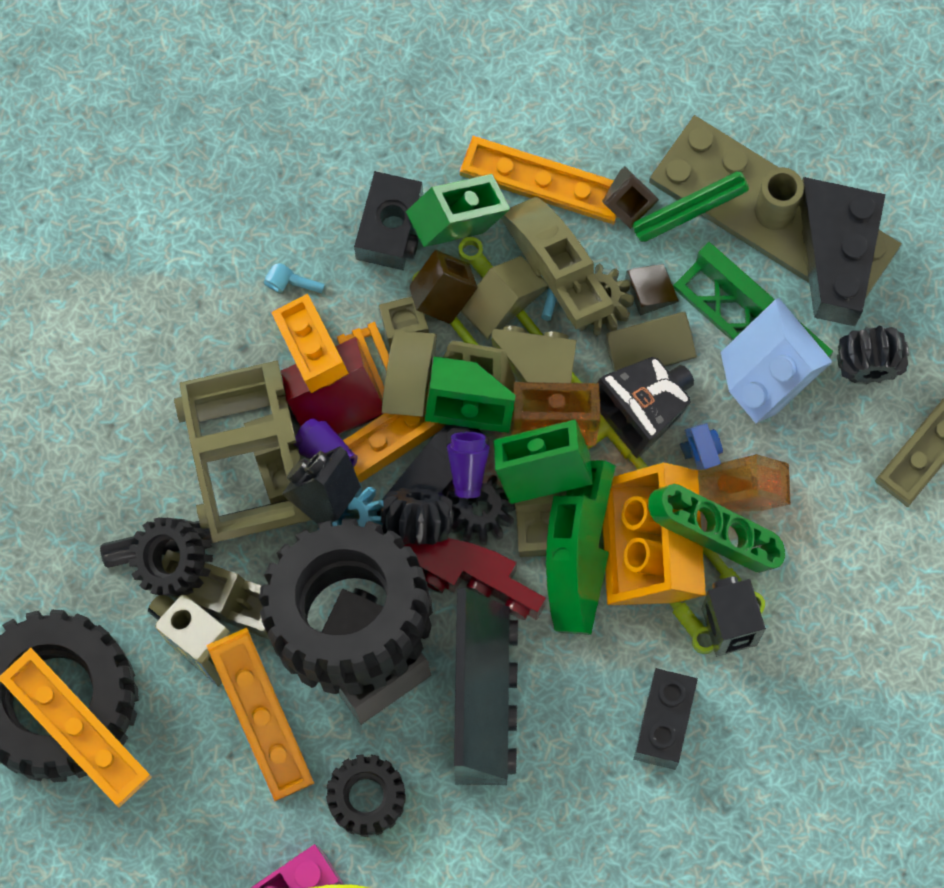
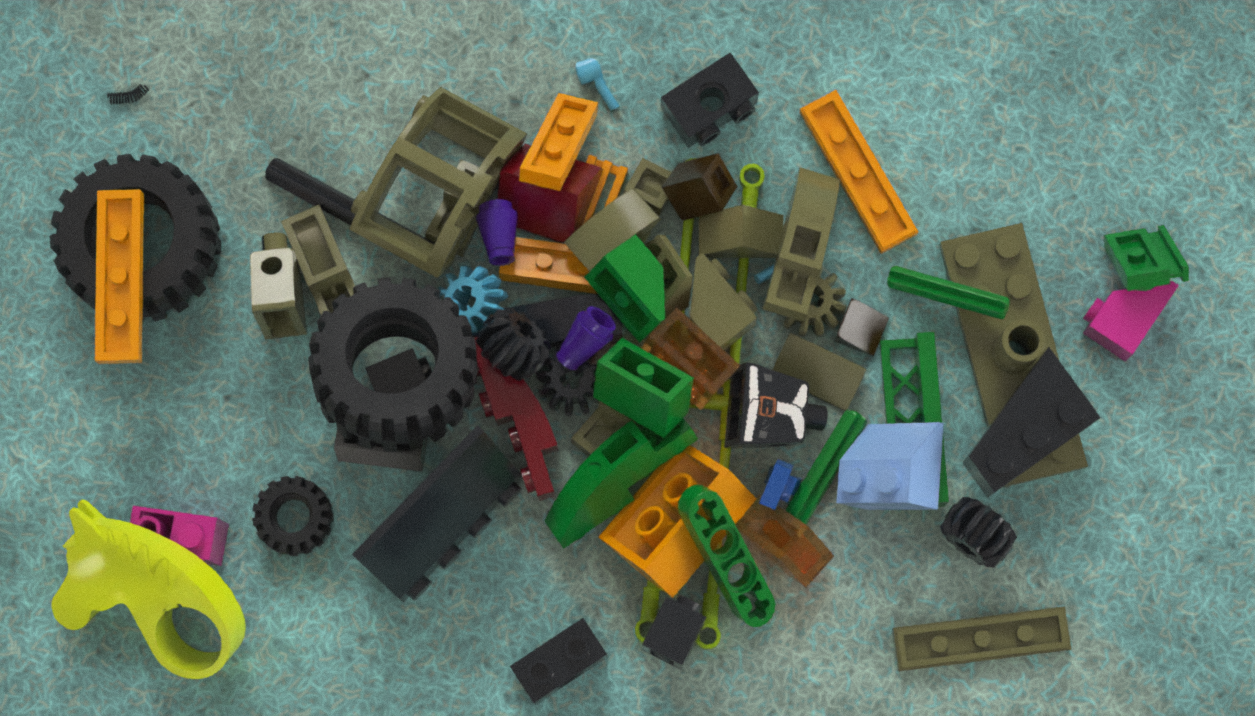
camera: 45 degrees right, 5 degrees up
black tyre [129,517,213,596] -> none
light orange tile [206,627,315,801] -> none
black slope [282,446,361,524] -> none
green brick [406,174,510,247] -> none
dark brown slope [602,166,659,229] -> none
none -> green axle [785,409,867,525]
none -> dark pink slope [1083,281,1179,361]
none -> green plate [1104,225,1189,291]

